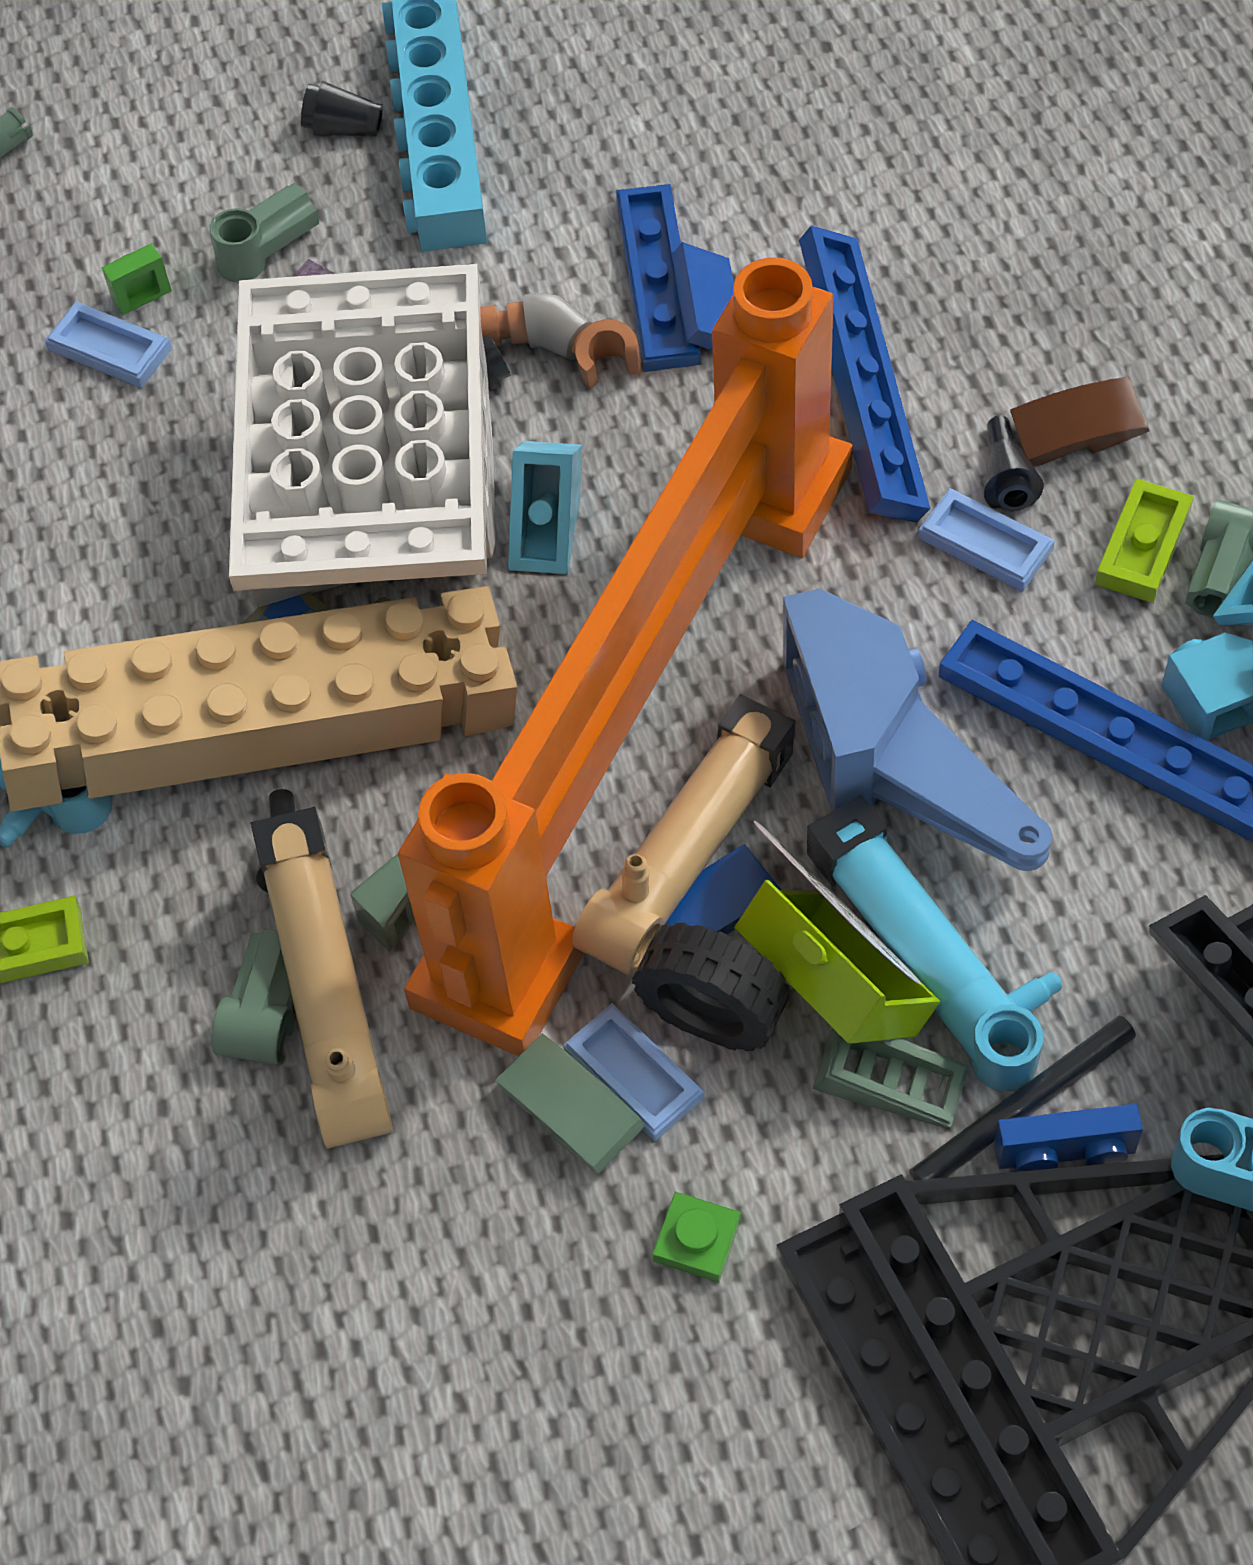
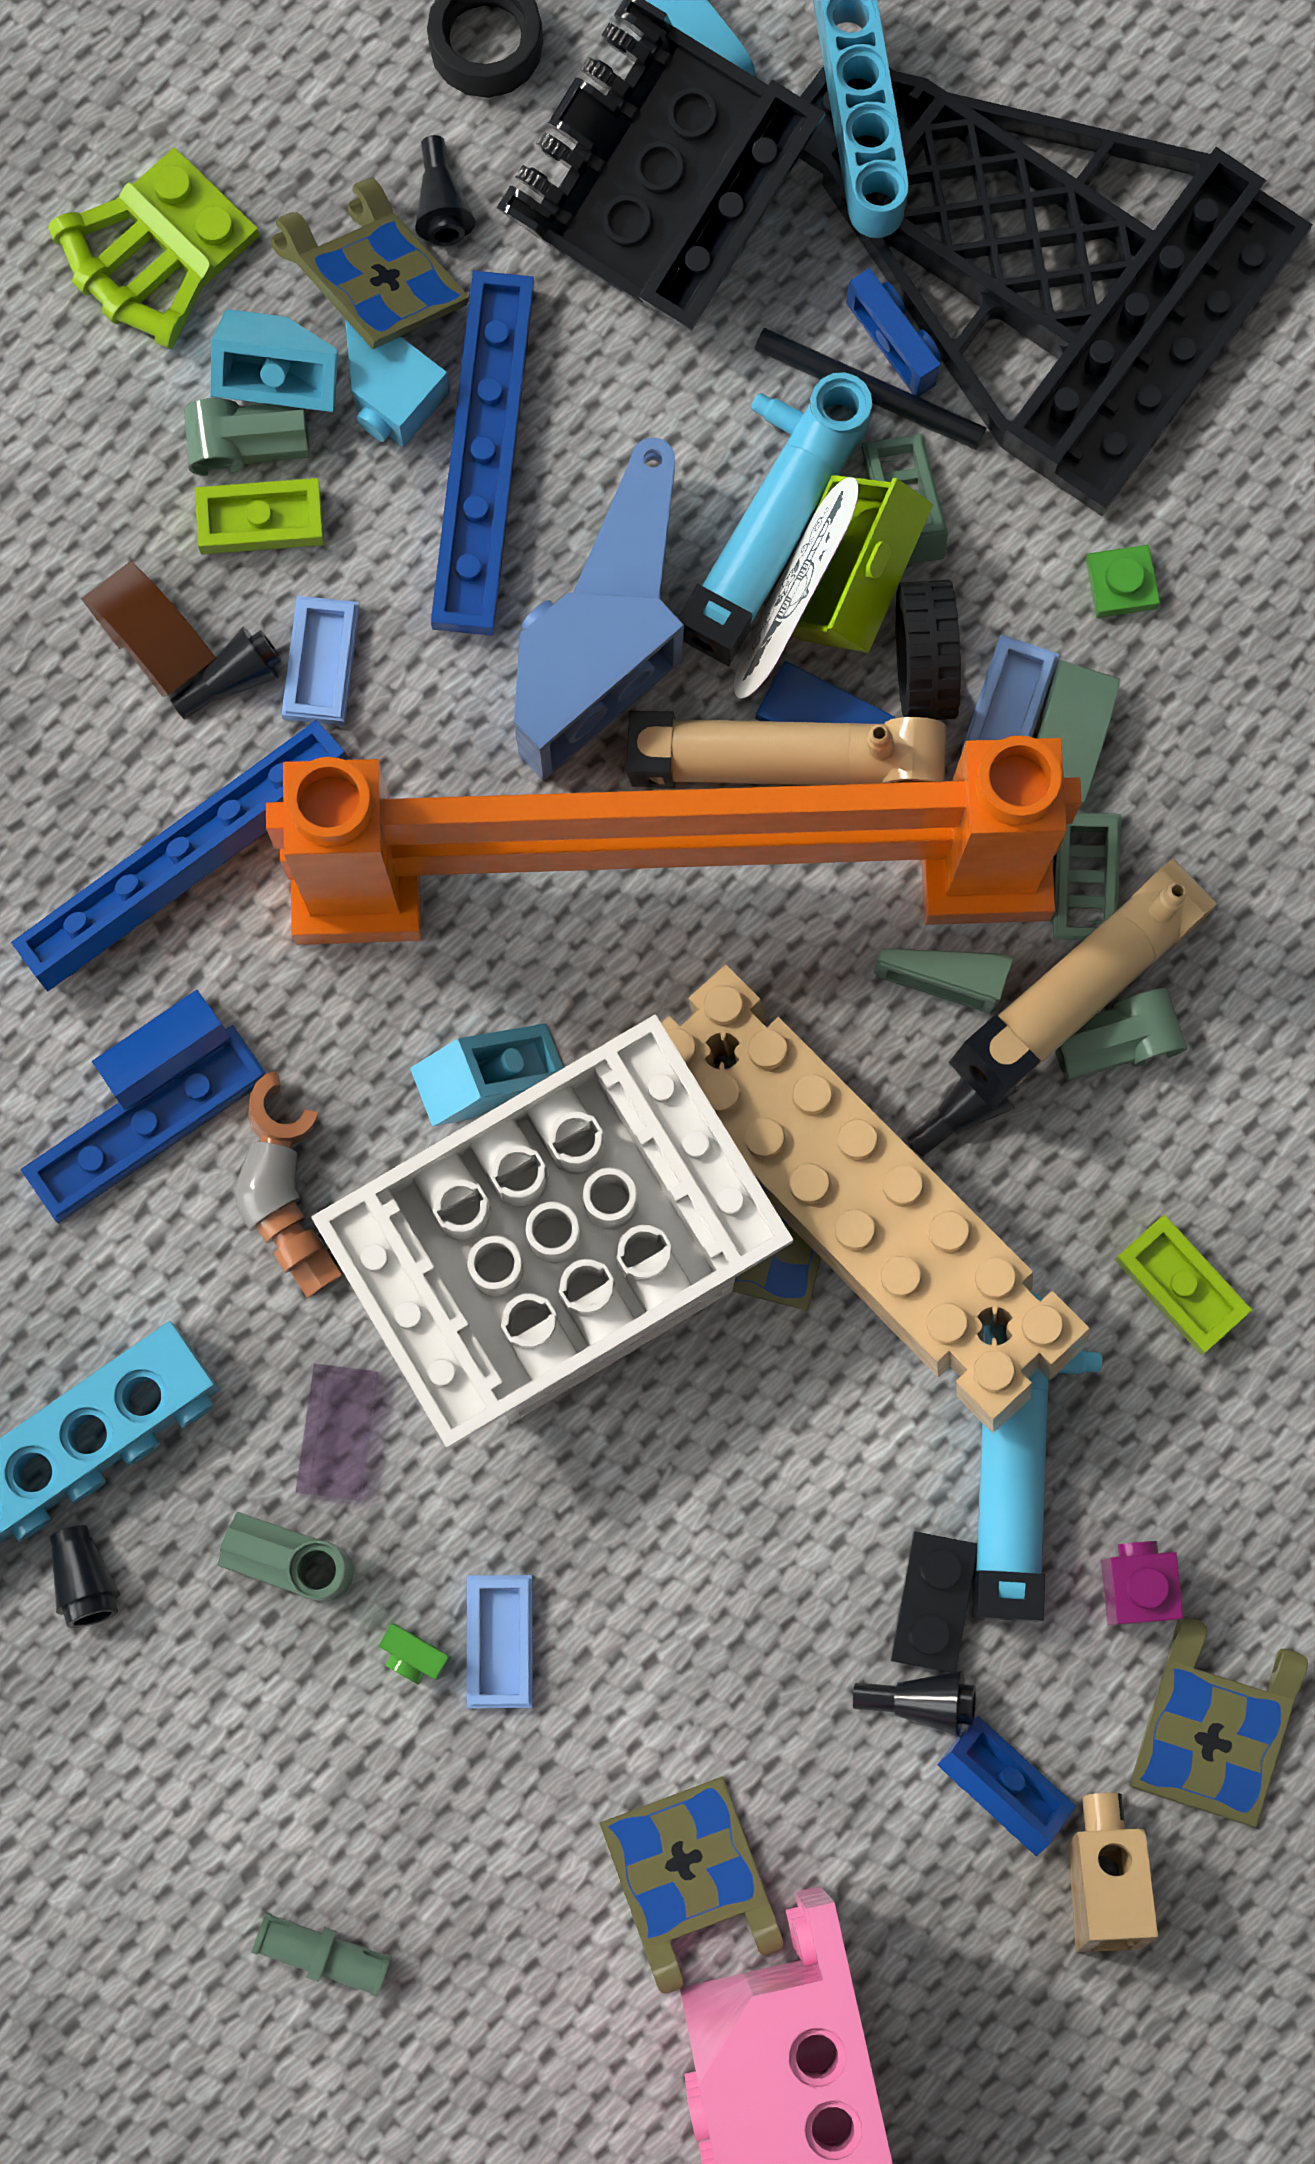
camera: 125 degrees left, 20 degrees up
none -> sand green slope [1053,812,1122,940]

